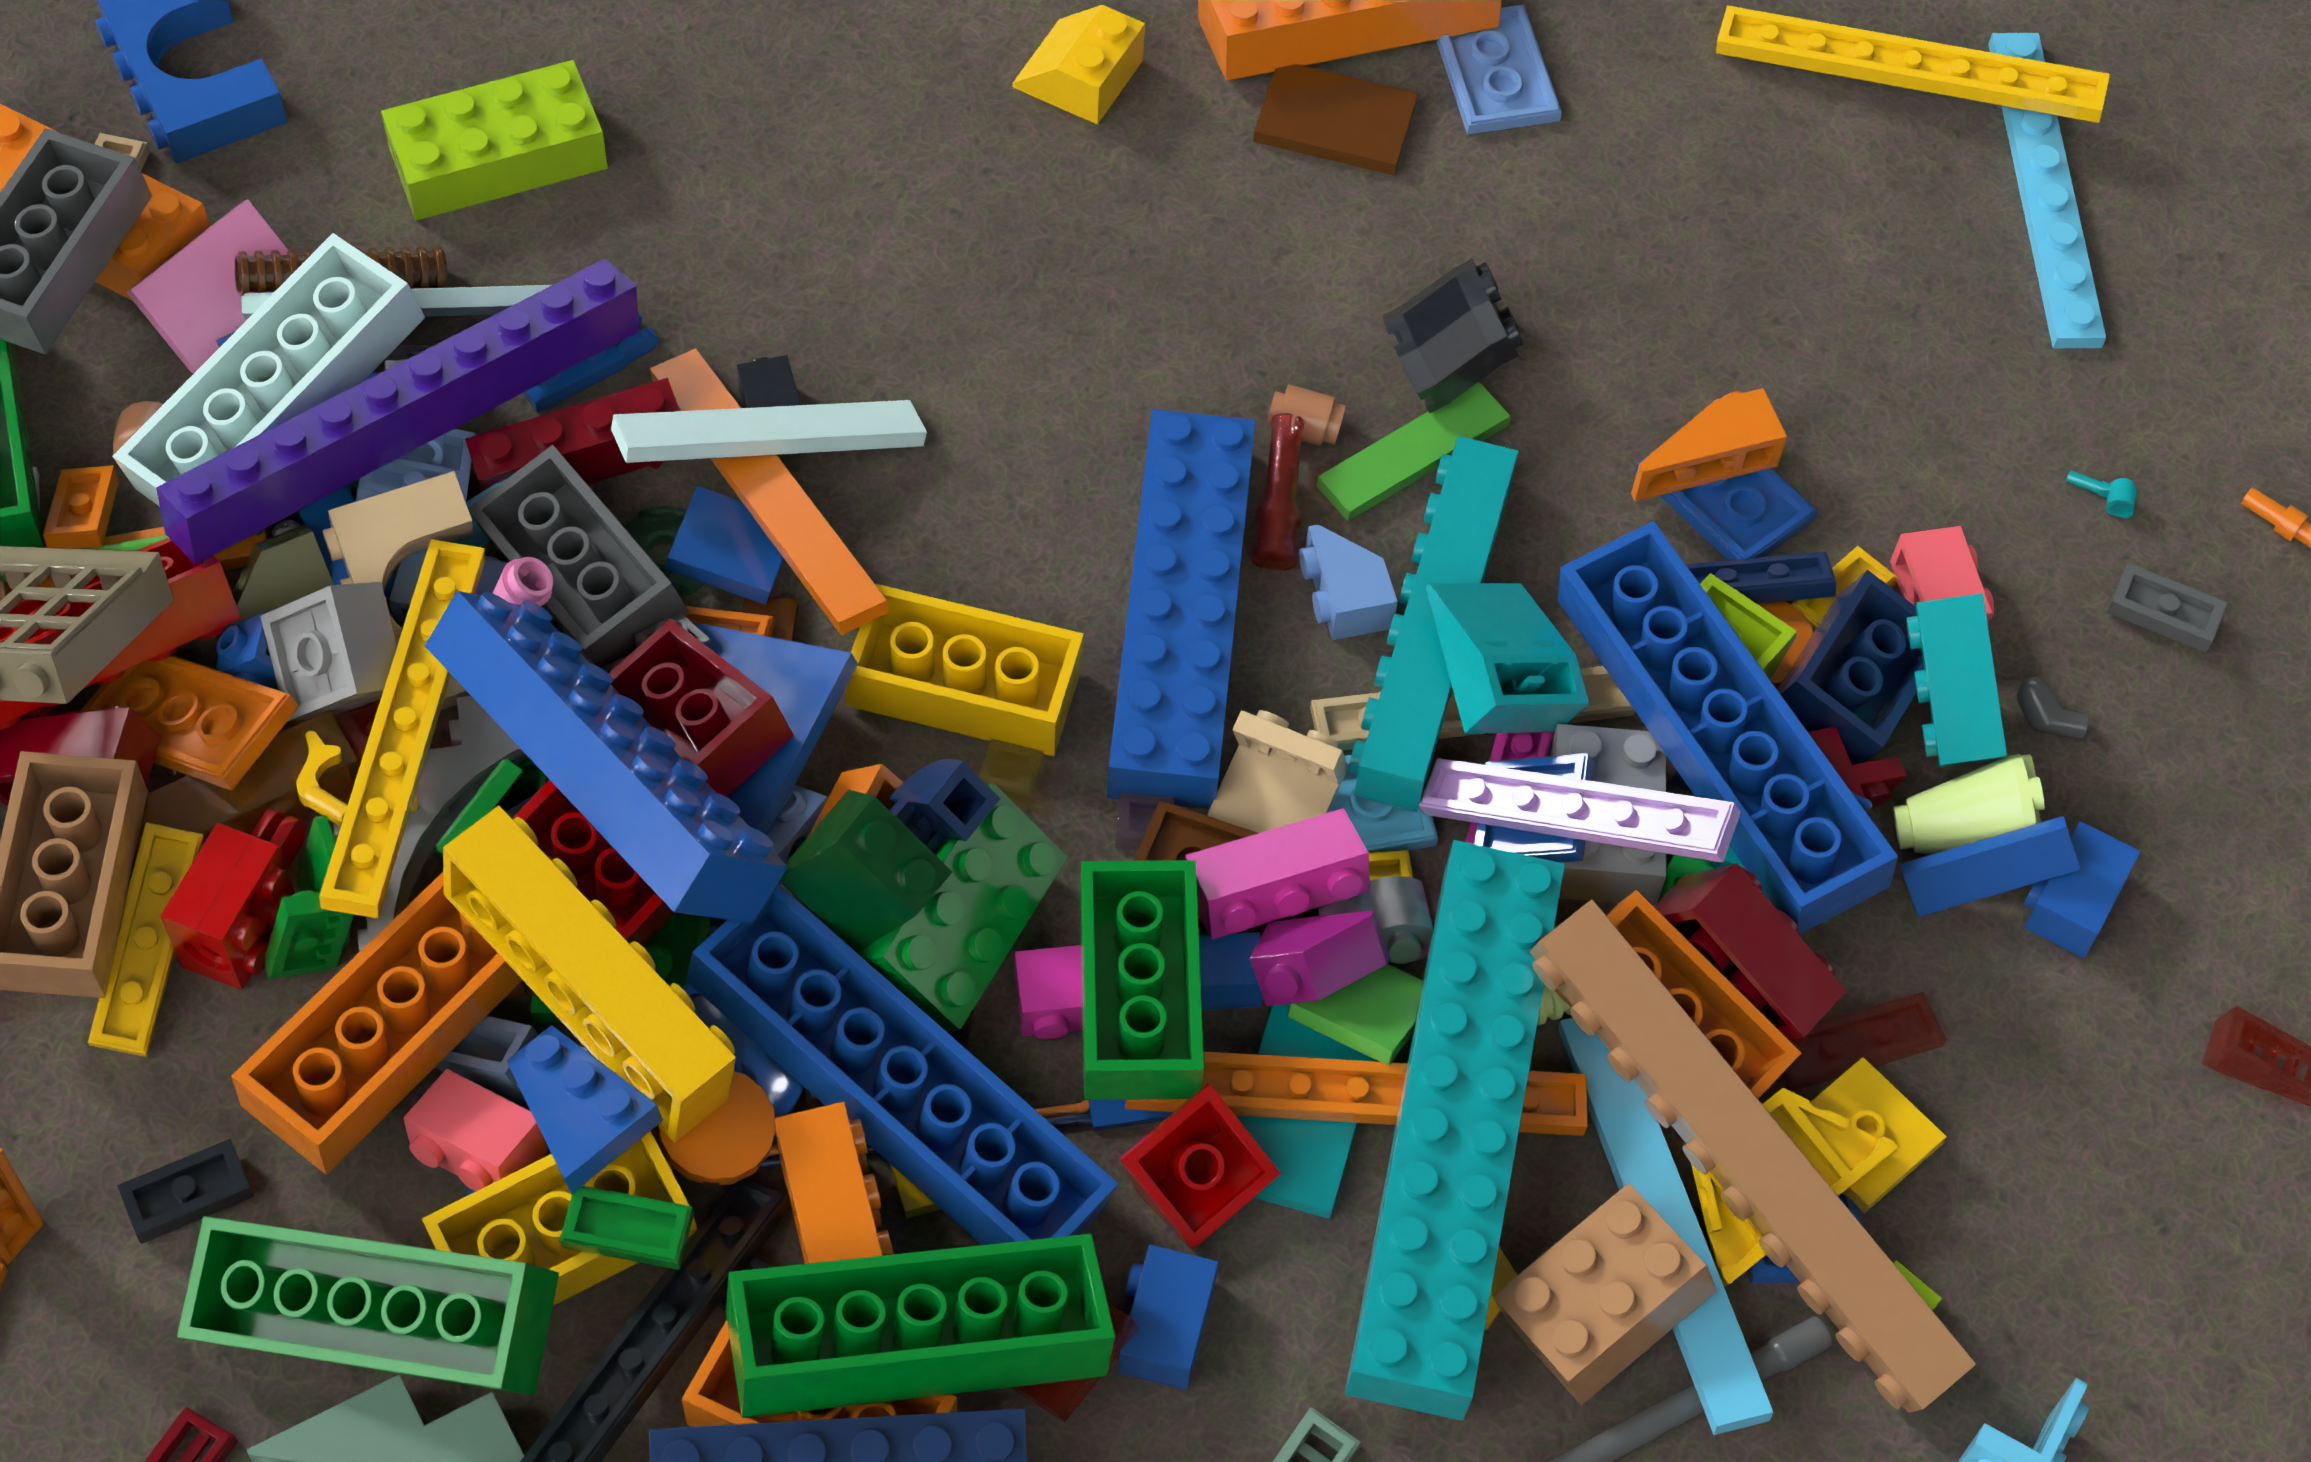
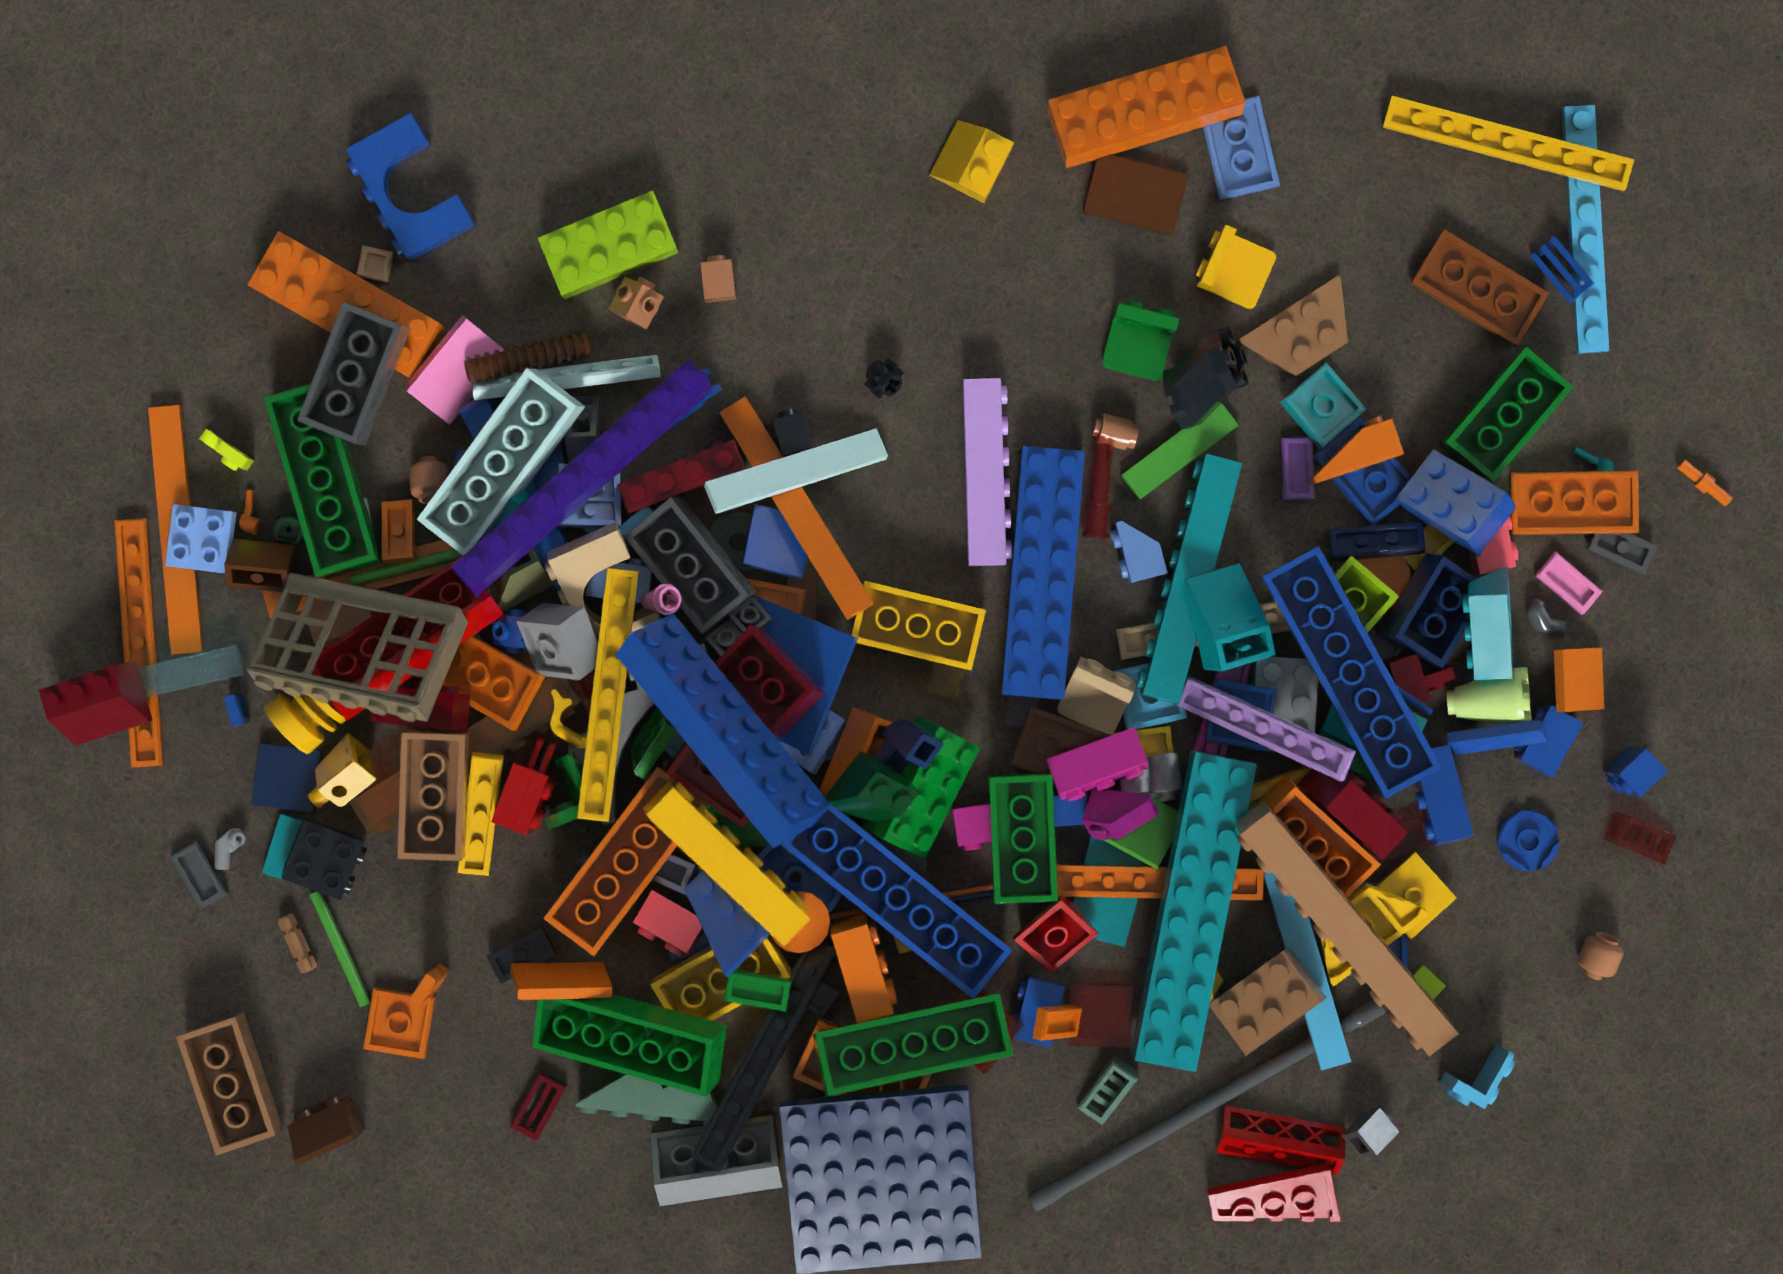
camera: 10 degrees right, 30 degrees up
none -> orange tile [510,962,613,1000]
none -> nougat brick [608,277,664,330]
none -> nougat brick [700,255,737,303]
none -> black gear [864,358,904,399]
none -> lavender brick [963,378,1012,567]
none -> orange tile [1032,1004,1082,1041]
none -> clear red tile [1068,983,1133,1048]
none -> green bracket [1102,300,1180,381]
none -> yellow bracket [1196,225,1276,309]
none -> medium nougat wing [1238,275,1348,377]
none -> teal tile [1279,362,1366,449]
none -> medium lavender tile [1281,437,1315,500]
none -> blue brick [1396,449,1516,557]
none -> dark orange plate [1410,229,1550,347]
none -> blue brick [1414,745,1474,847]
none -> green brick [1439,347,1574,483]
none -> blue tile [1497,810,1559,871]
none -> orange tile [1511,470,1639,535]
none -> blue tile [1530,236,1595,304]
none -> bright pink tile [1534,552,1603,615]
none -> orange tile [1554,648,1605,712]
none -> nougat head [1578,932,1624,980]
none -> blue brick [1603,746,1667,797]

